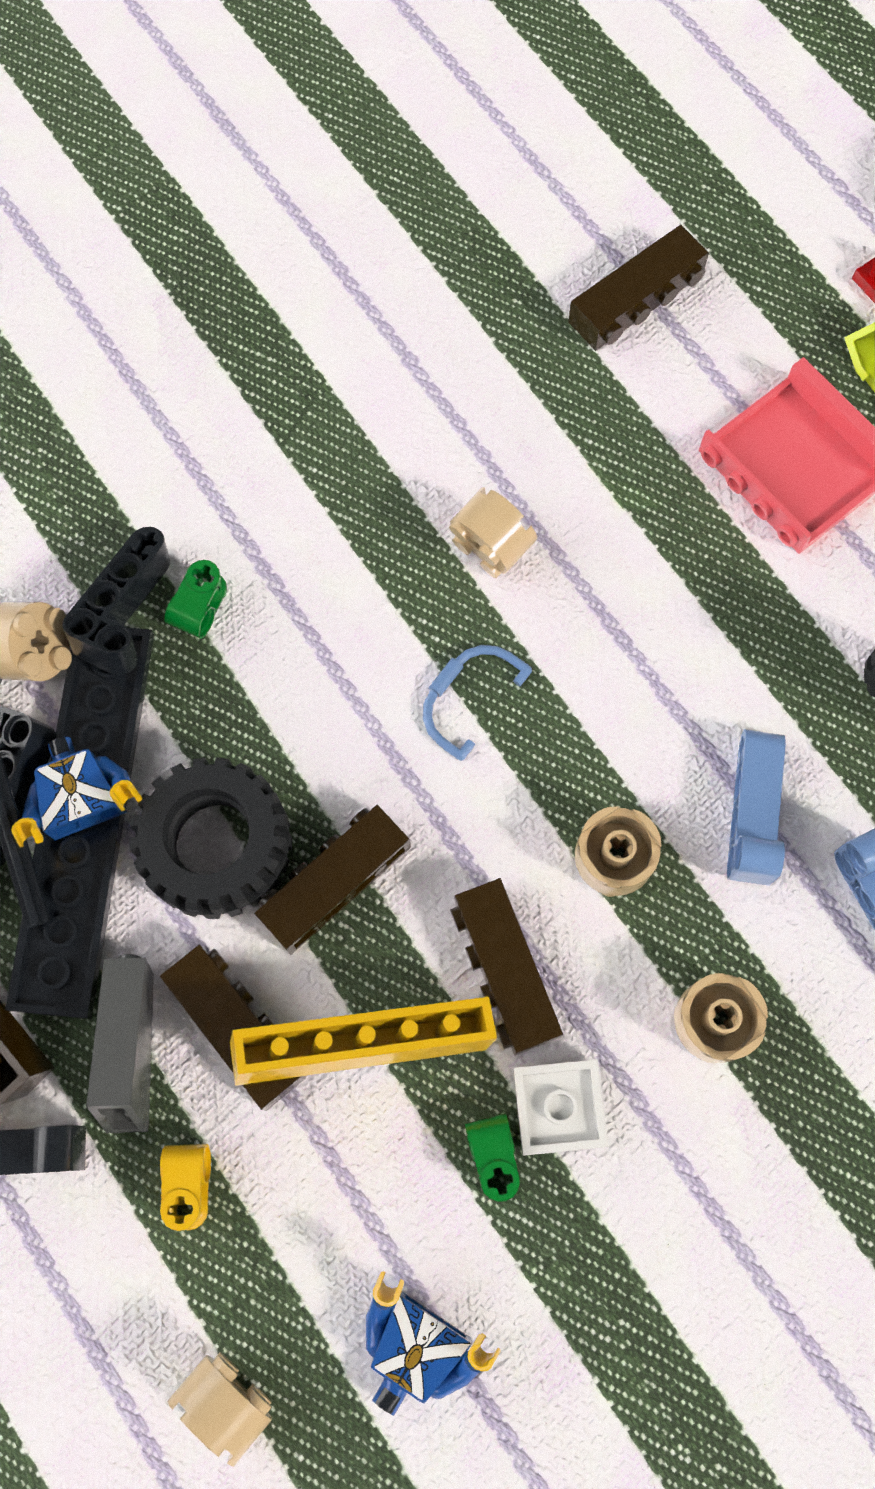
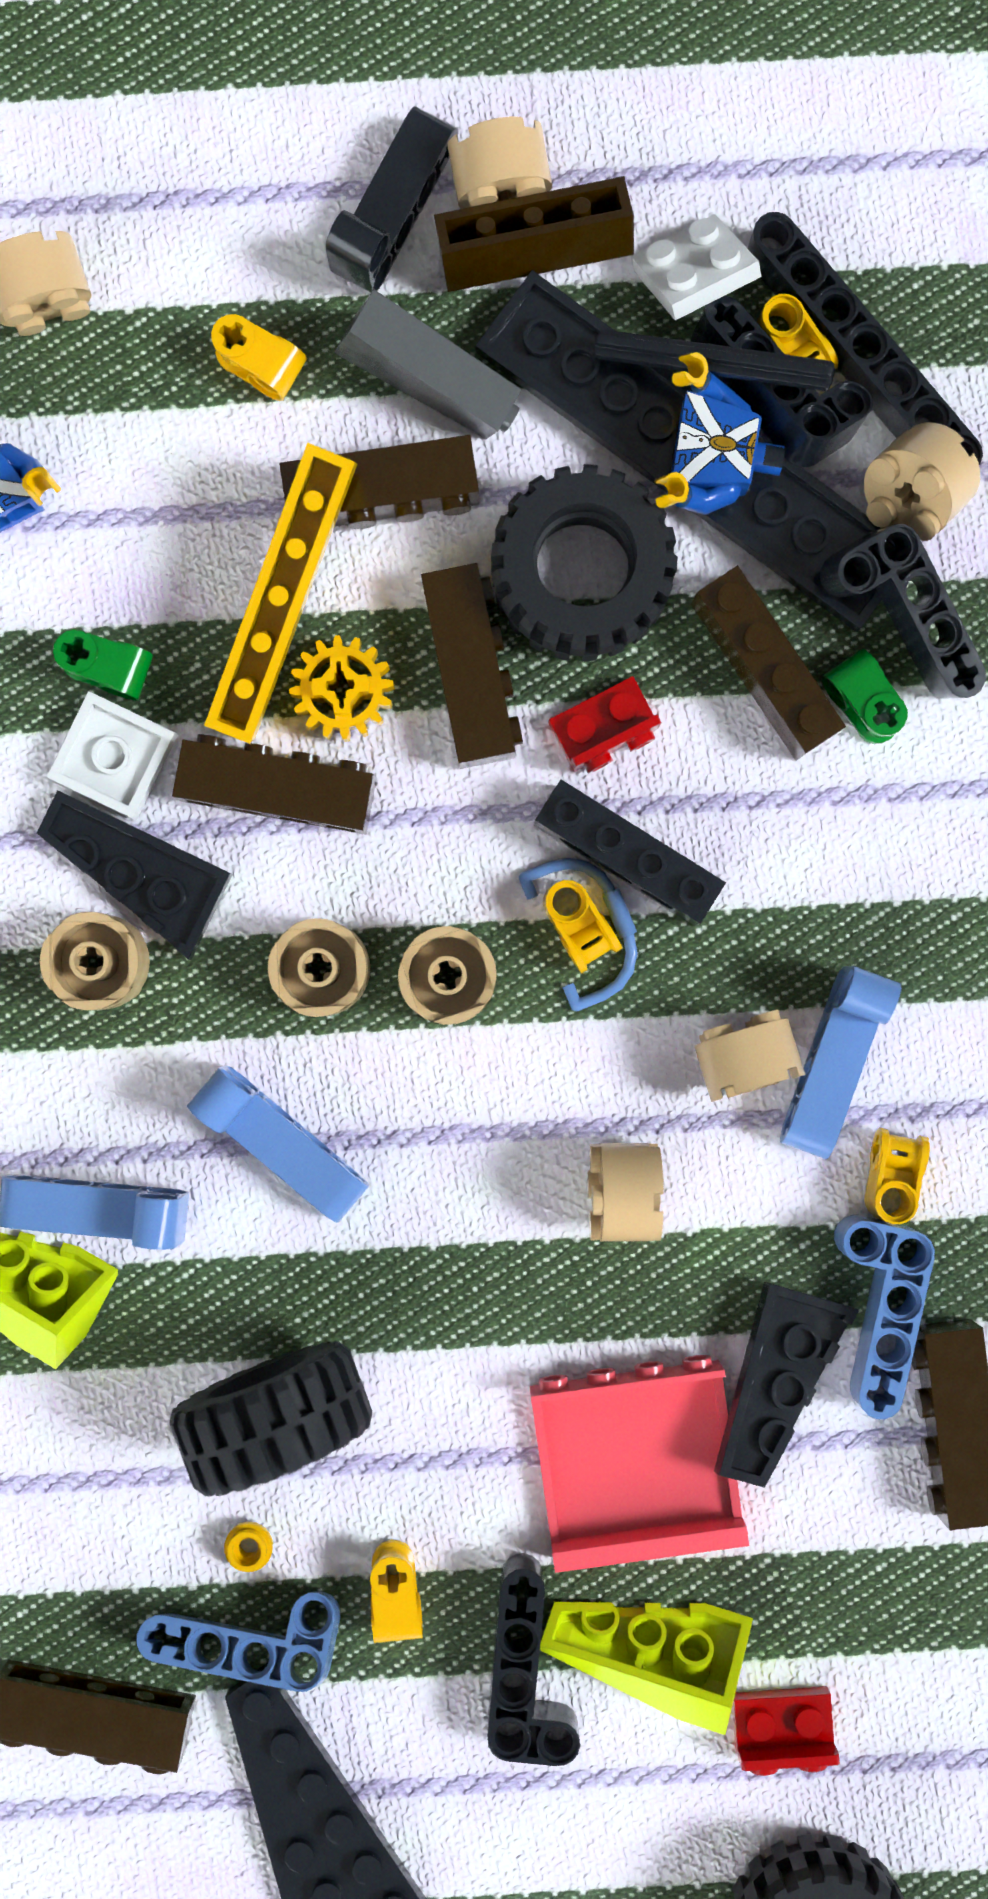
camera: 120 degrees right, 15 degrees up
none -> black wing [37,790,233,960]
none -> yellow gear [289,635,395,742]
none -> tan brick [398,926,496,1025]
none -> black brick [533,779,726,926]
none -> yellow piece [543,880,622,974]
none -> red bracket [548,676,662,774]
none -> tan brick [587,1143,664,1242]
none -> dark brown brick [691,565,846,761]
none -> black wing [714,1282,859,1488]
none -> medium blue beam [780,966,901,1159]
none -> medium blue beam [834,1215,935,1420]
none -> yellow piece [864,1127,930,1224]

